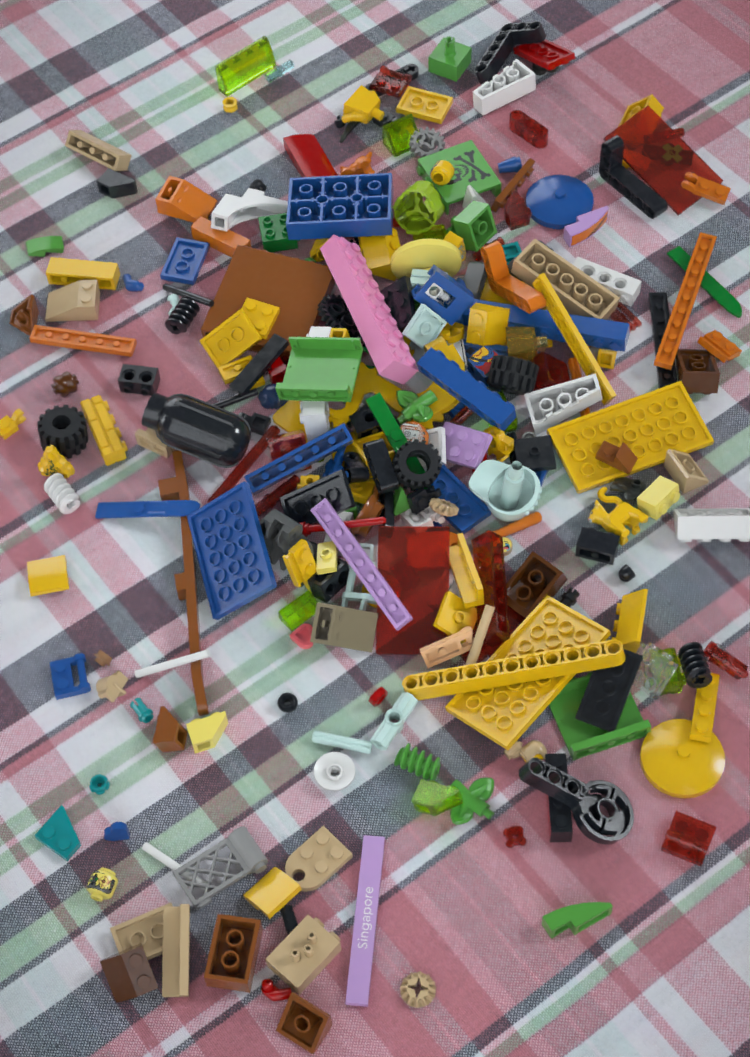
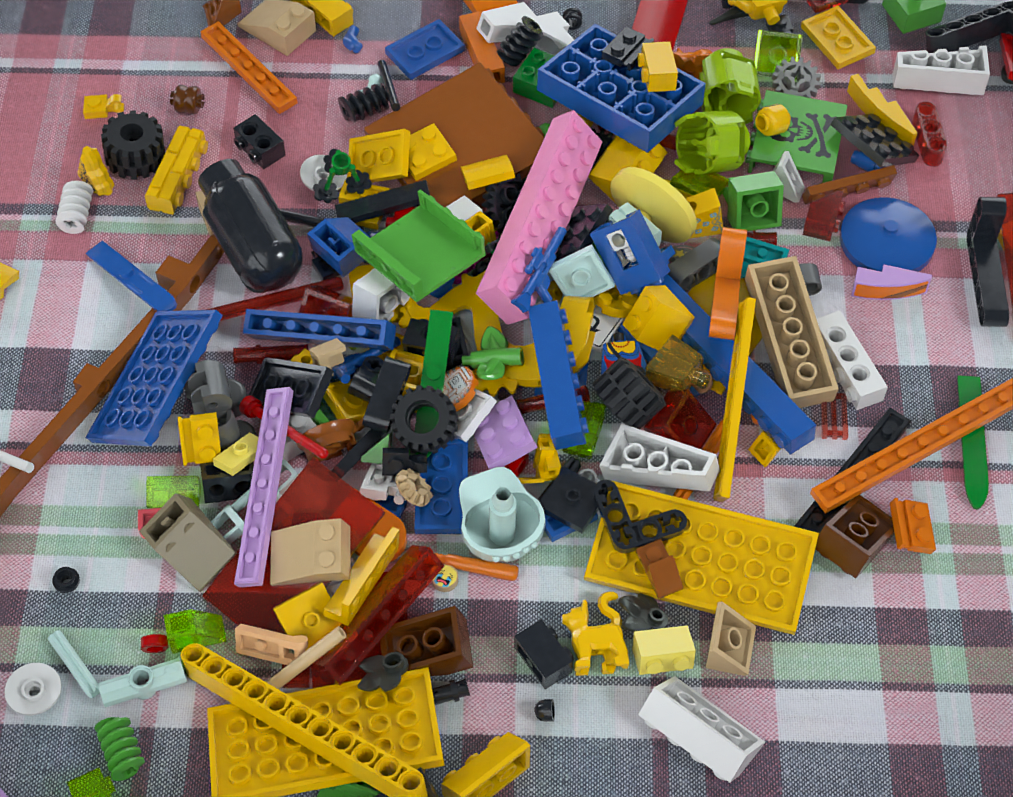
camera: 35 degrees right, 0 degrees up
none -> clear neon green slope [164,609,227,654]
none -> tan slope [270,518,350,586]
none -> white dish [300,155,347,192]
none -> blue slope [307,217,371,277]
none -> tan panel [309,338,346,376]
none -> black plant [313,149,372,203]
none -> pearl dark grey plate [357,652,409,692]
none -> yellow slope [461,155,515,190]
none -> black piece [497,16,543,67]
none -> blue piece [511,227,567,313]
none -> black beam [594,479,687,554]
none -> plate [601,27,654,71]
none -> yellow brick [637,42,678,92]
none -> lime piece [699,48,761,125]
none -> black plate [830,113,920,167]
none -> yellow slope [847,74,917,146]

